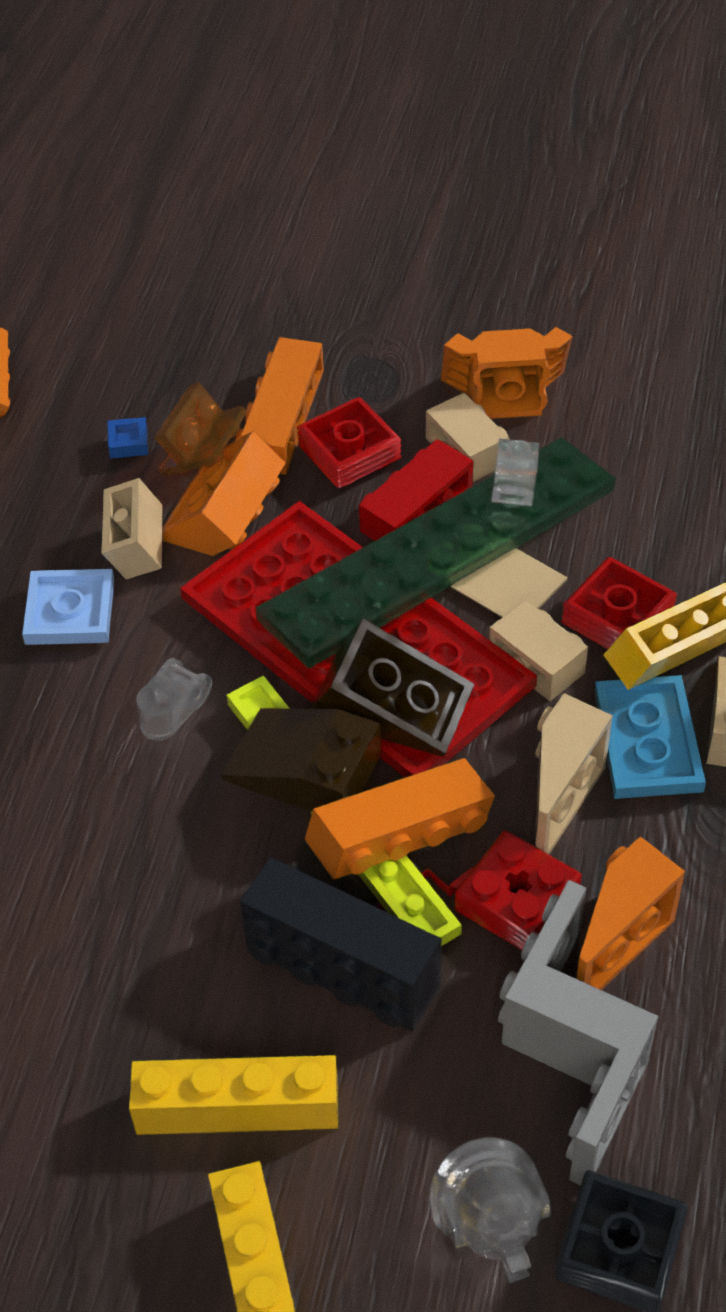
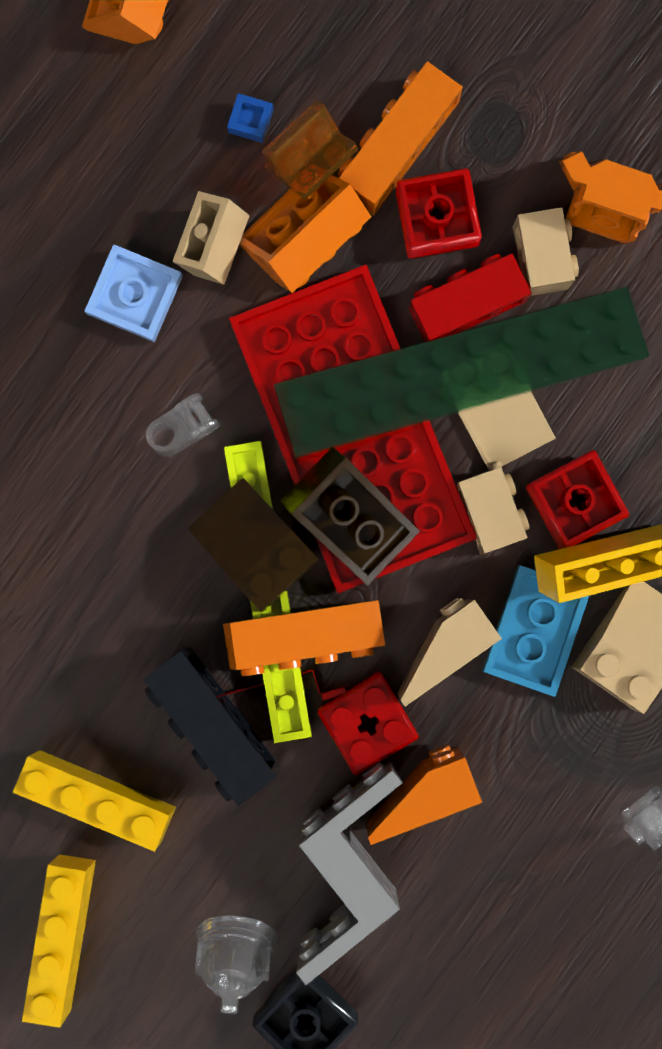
camera: 30 degrees right, 35 degrees up
clear brick [492,438,539,506] -> none

